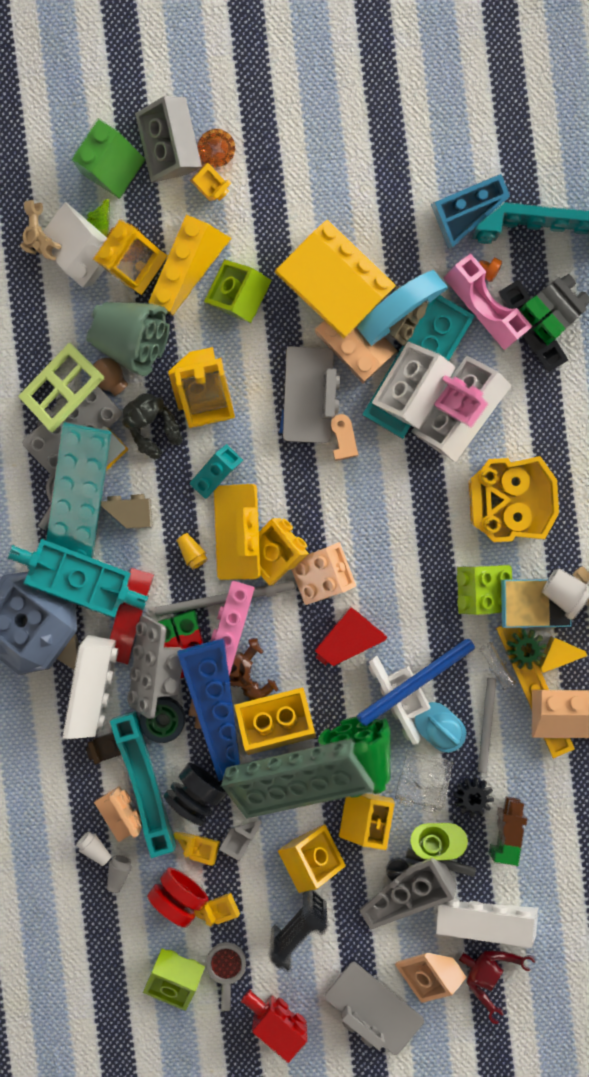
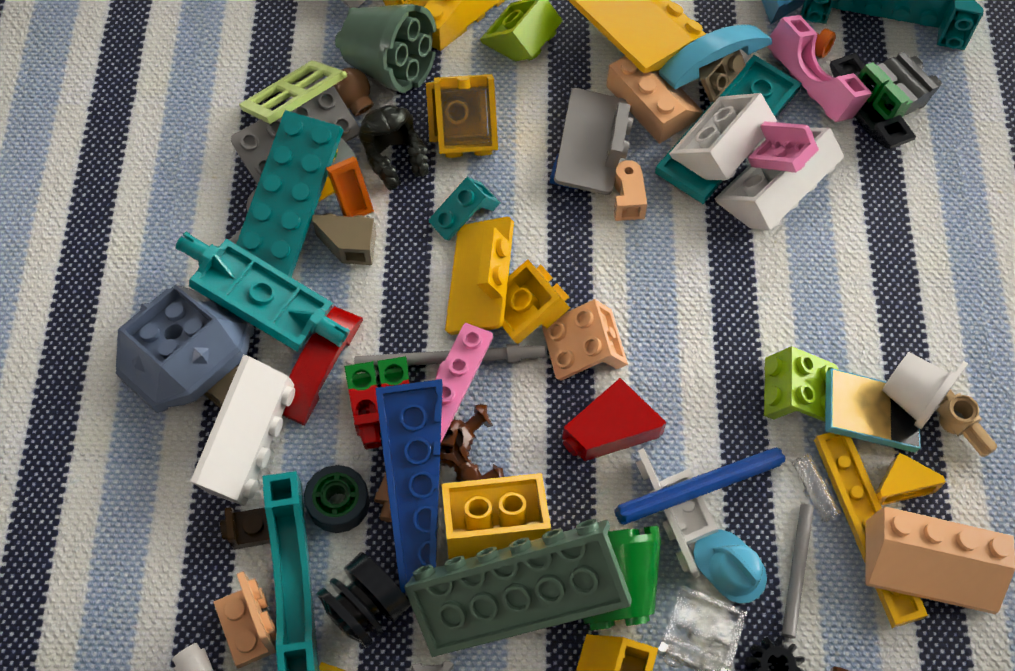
camera: 10 degrees right, 25 degrees down
light grey bracket [127,616,183,719] -> none
yellow cone [176,533,208,570] -> none
yellow brick [468,456,559,542] -> none
dark green gear [506,629,547,670] -> none
none -> orange tile [326,156,374,217]

